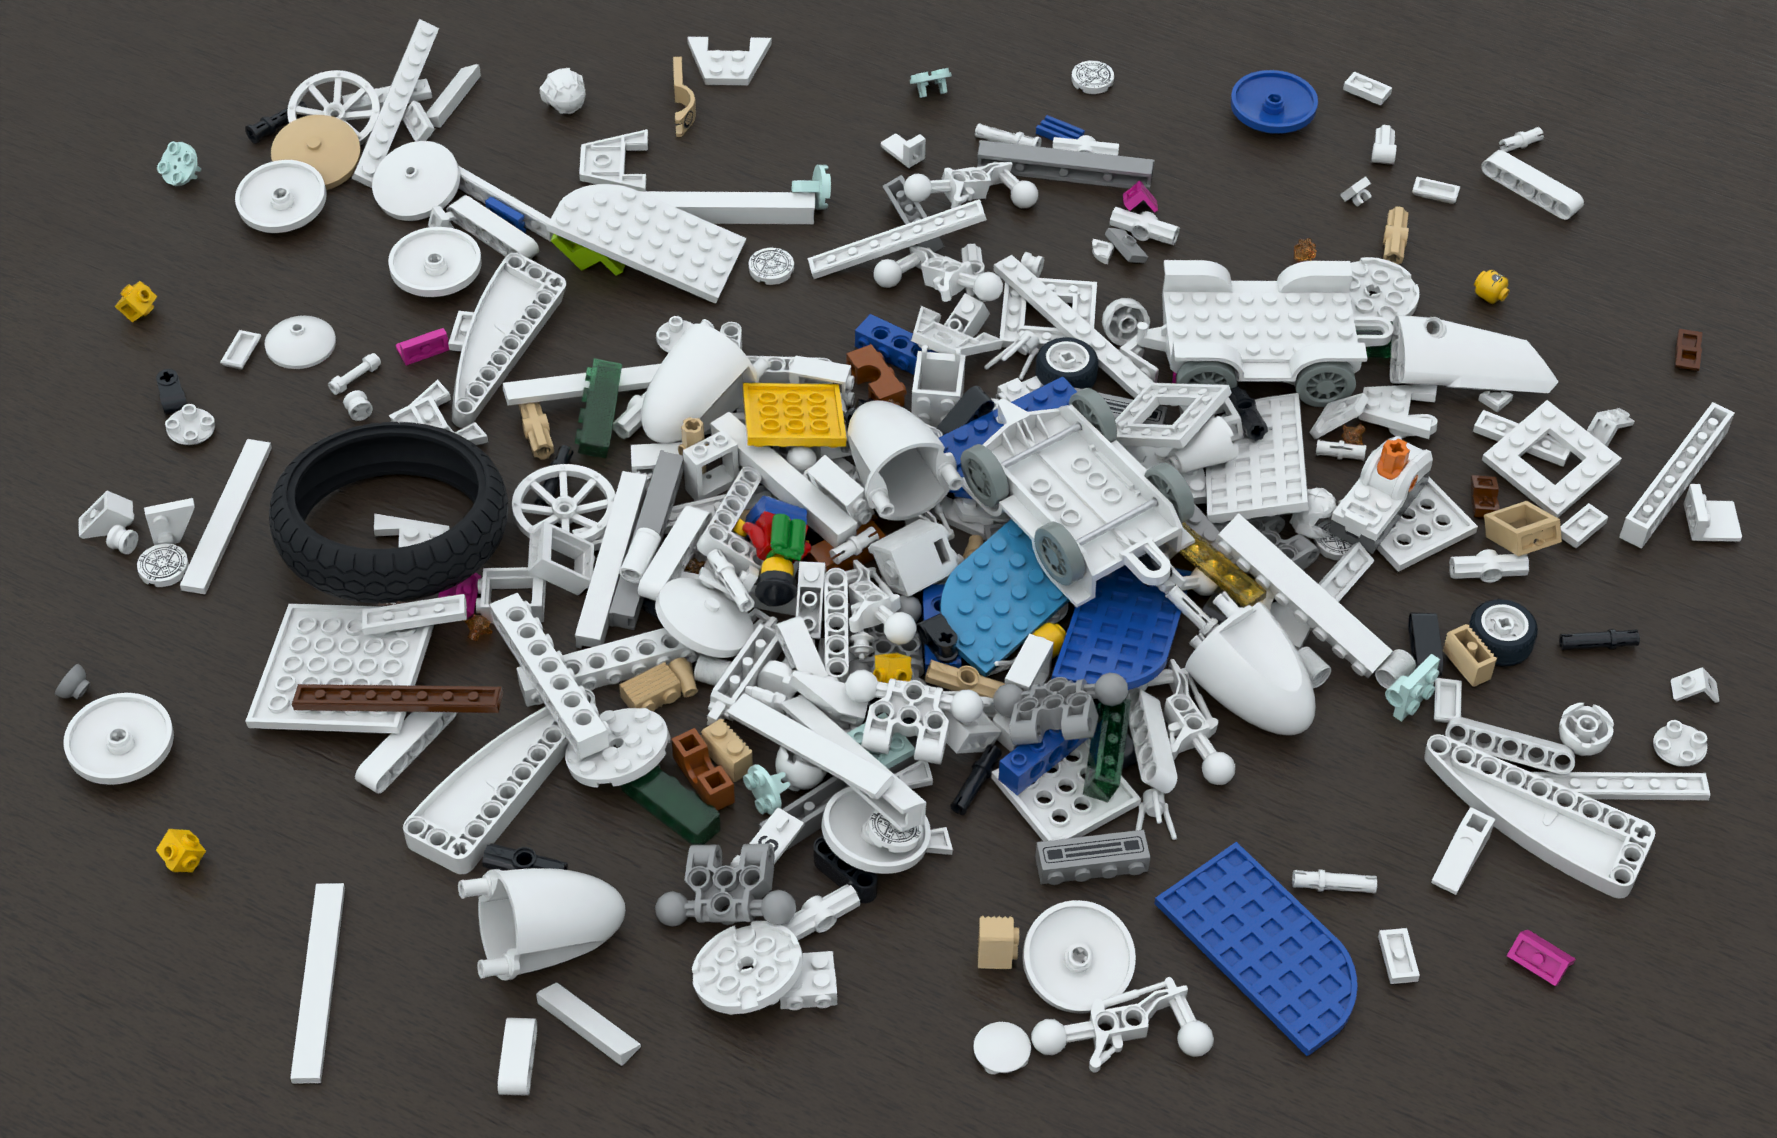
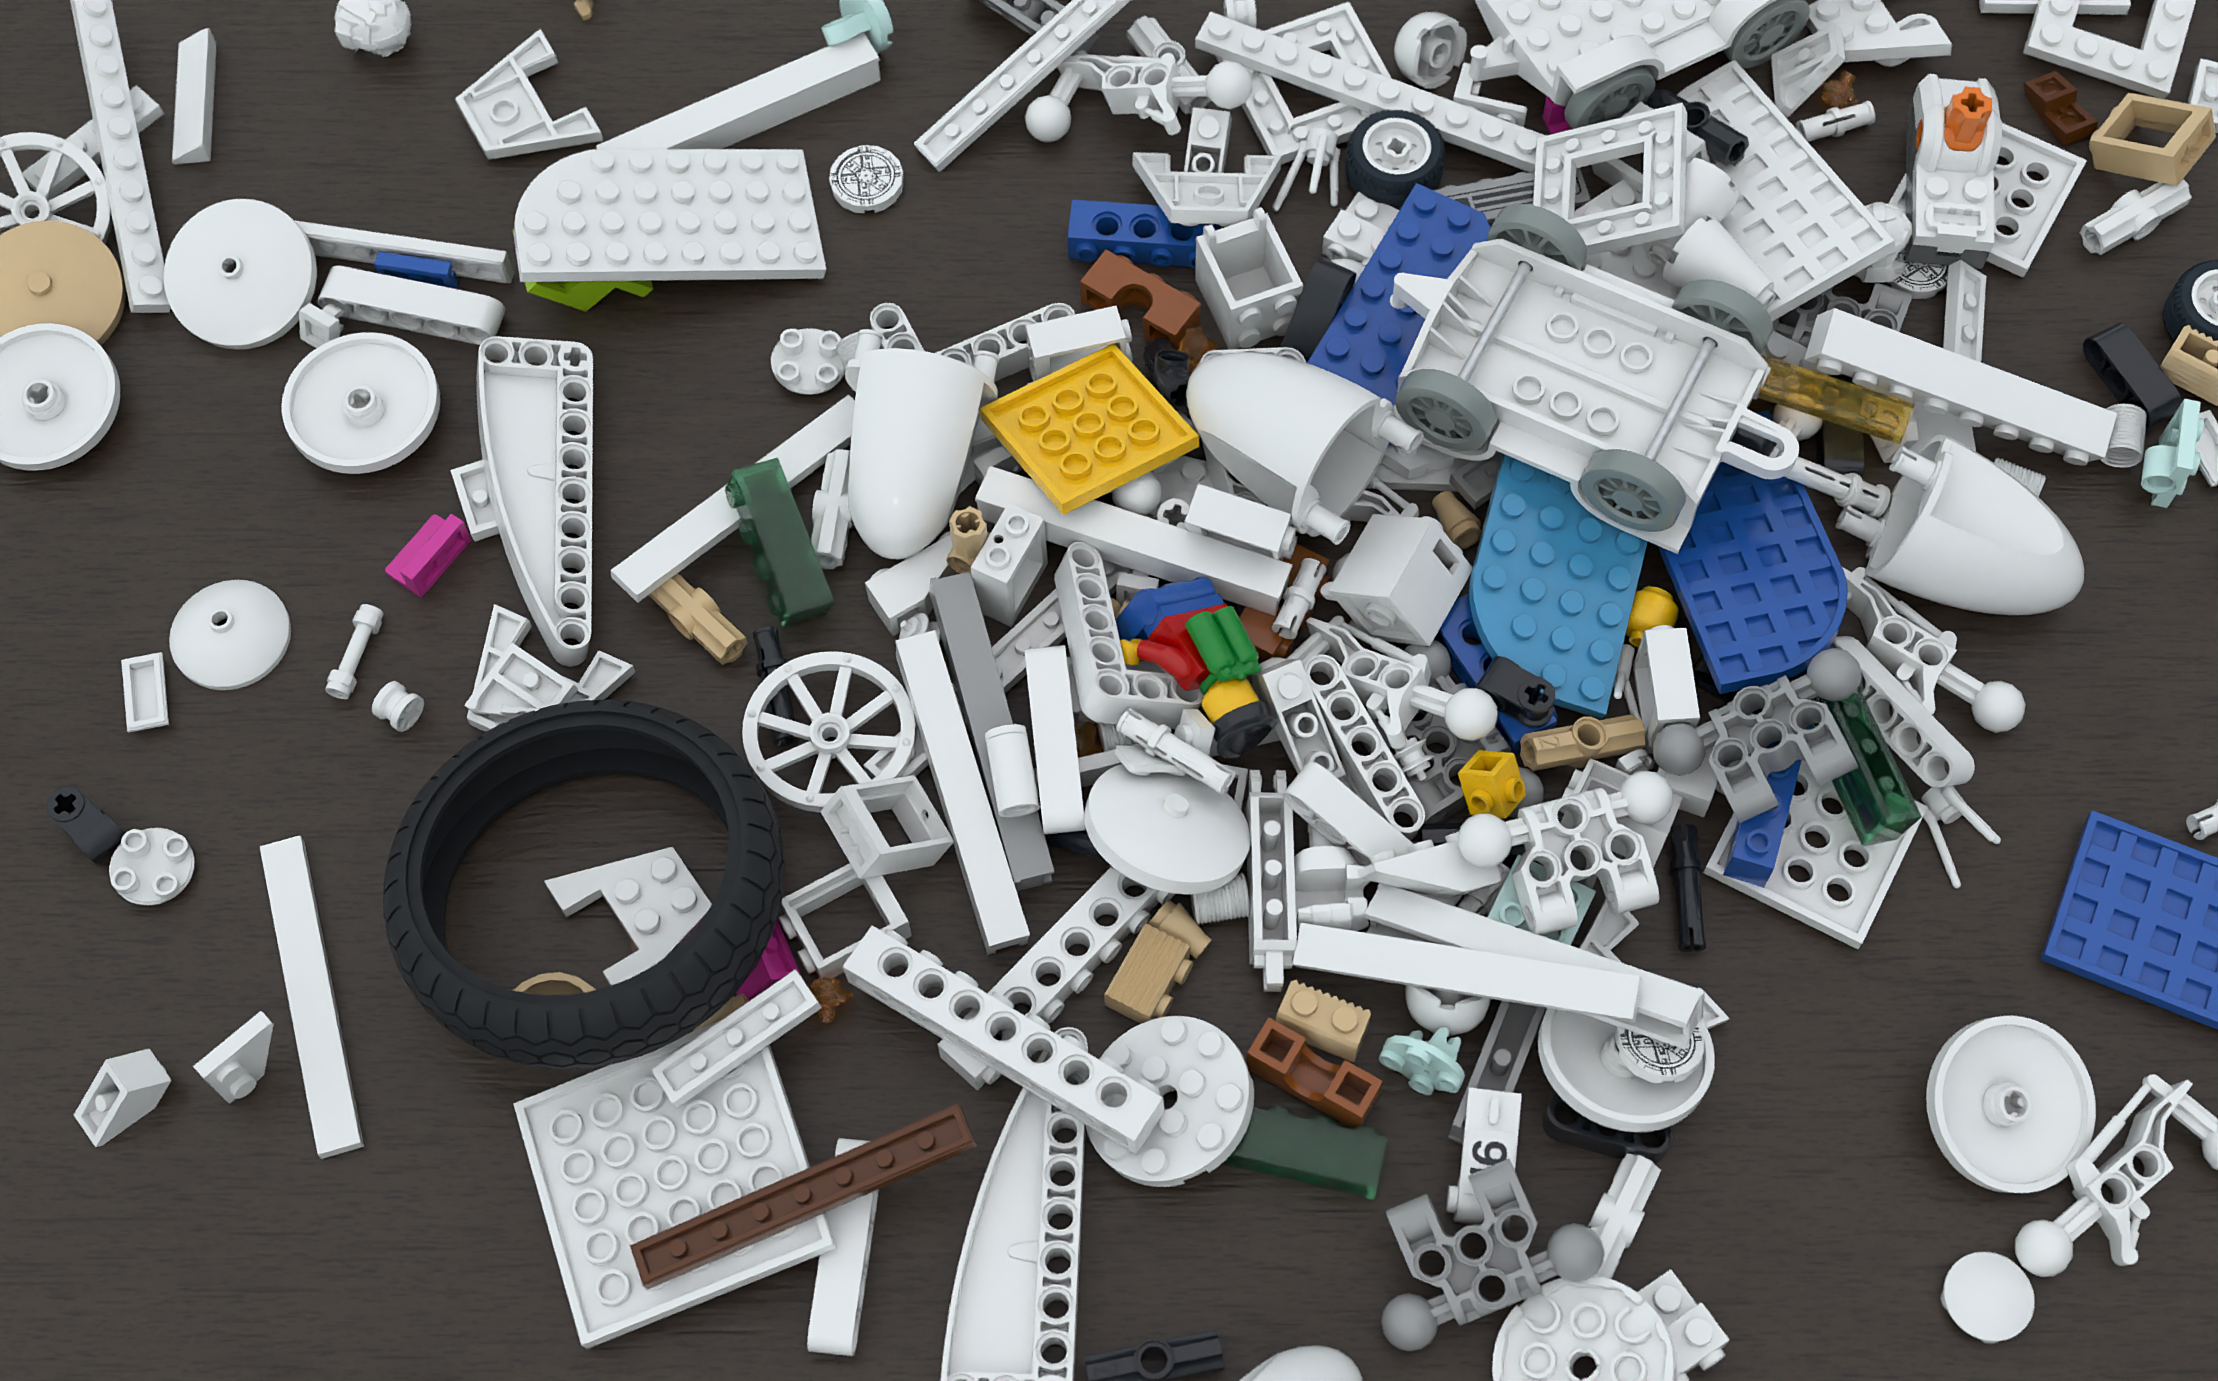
camera: 25 degrees left, 15 degrees up
white wheel [106,525,138,554] -> none
white tile [137,543,189,587] -> none
white plate [402,100,435,142] -> none
tan brick [978,916,1019,969] -> none
light grey brick [1035,830,1150,885] -> none
none -> white cone [1662,215,1776,310]

